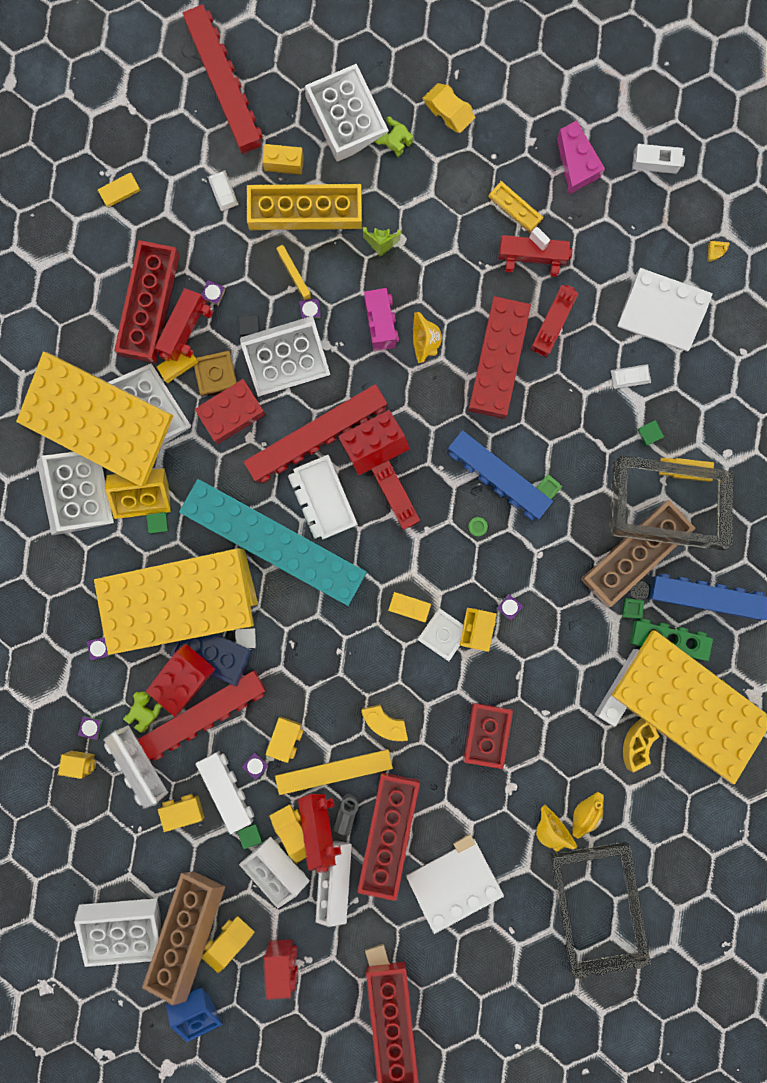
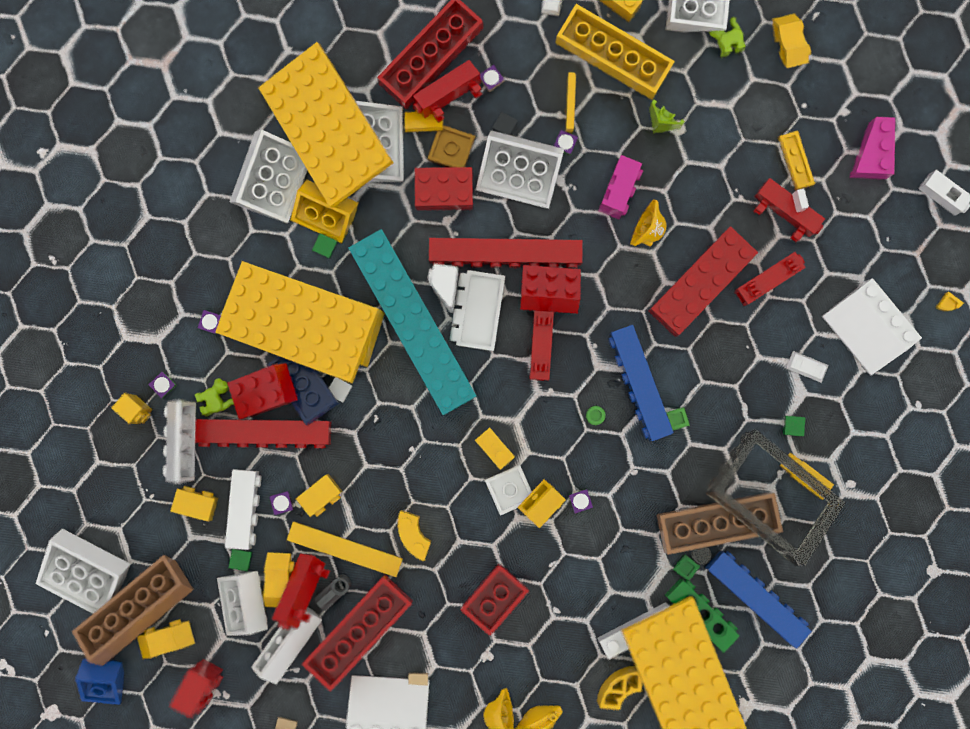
camera: 30 degrees right, 0 degrees up
none -> white slope [428,264,459,313]

